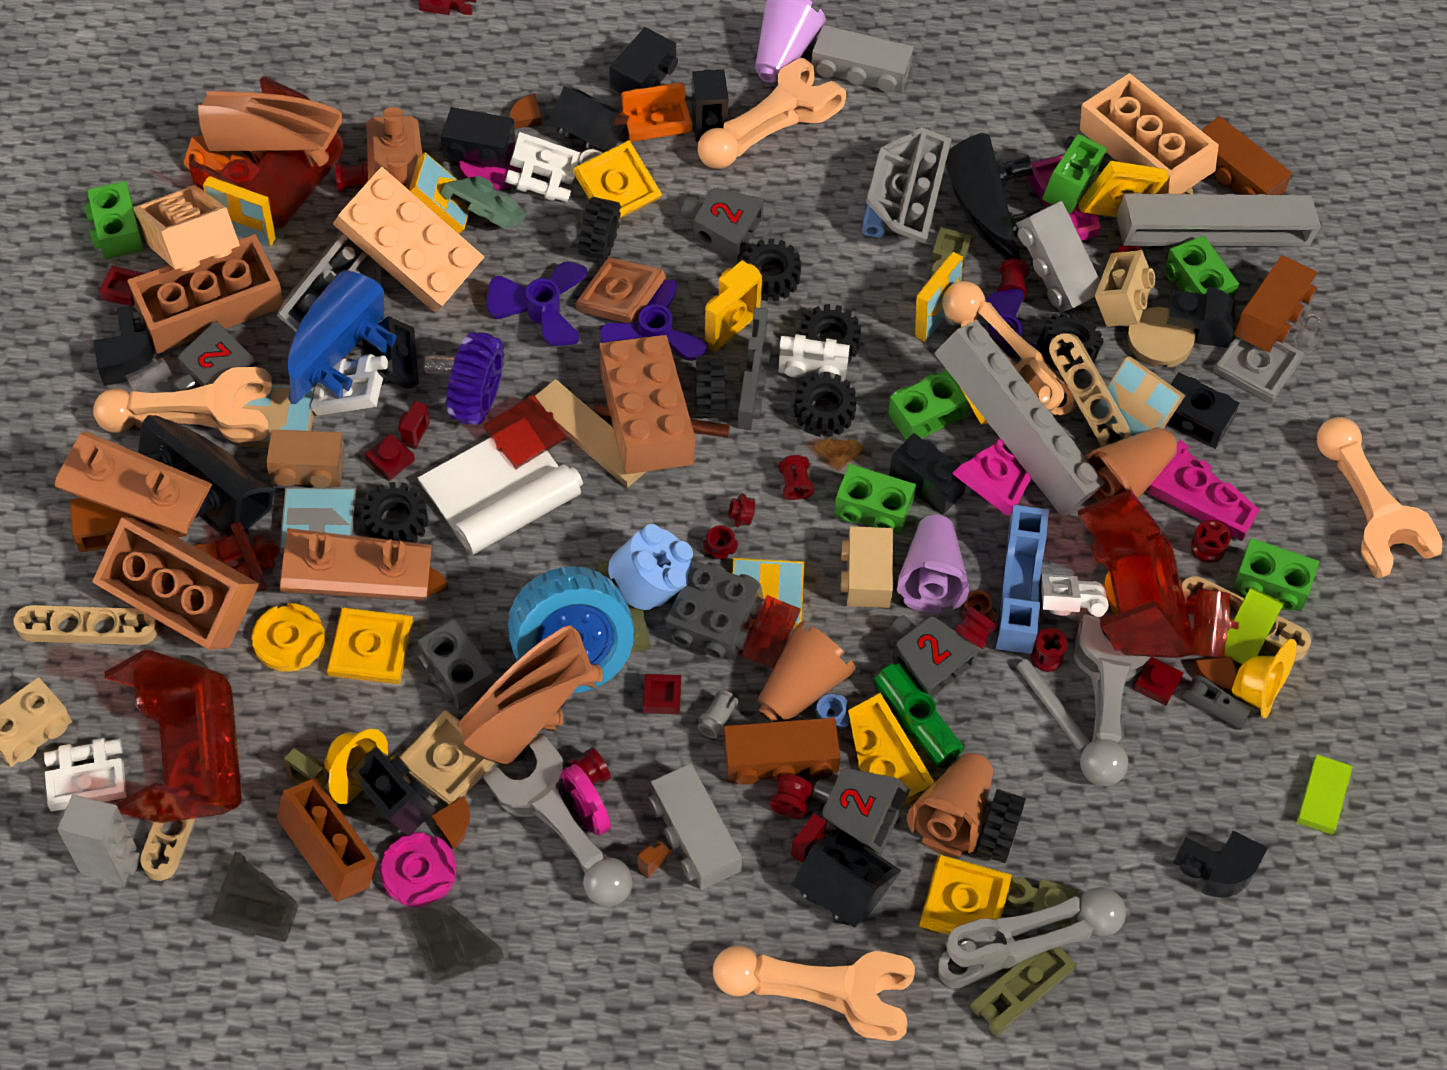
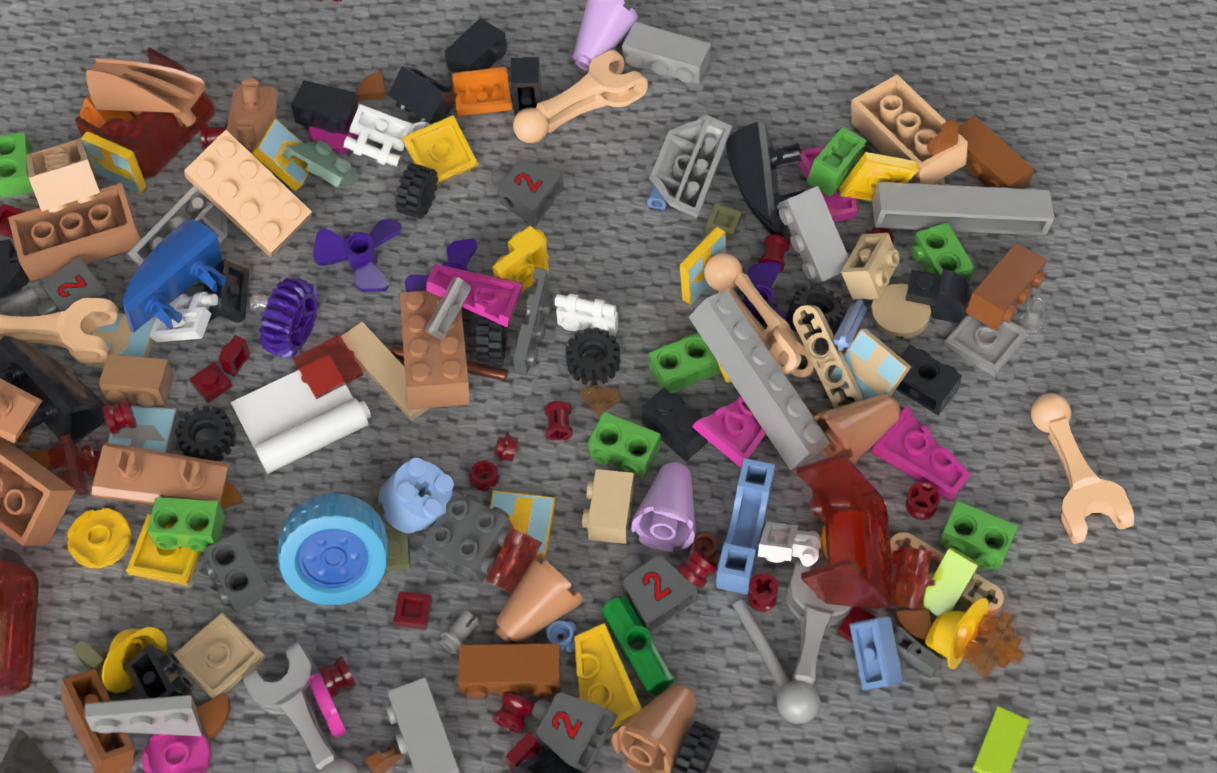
camera: 10 degrees right, 0 degrees up
nougat piece [457,625,603,765] -> none
nougat tile [575,257,666,323] -> none
black tyre [743,239,801,301] -> none
black tyre [800,304,861,363] -> none
none -> light grey wing [85,695,202,736]
none -> dark red wheel [102,398,137,435]
none -> bright green brick [147,497,225,552]
none -> light grey slope [424,277,471,340]
none -> dark pink wing [426,264,522,328]
none -> medium blue axle [833,299,867,351]
none -> medium blue slope [850,617,903,690]
none -> dark orange tile [927,118,958,156]
none -> clear orange hips [963,612,1025,680]

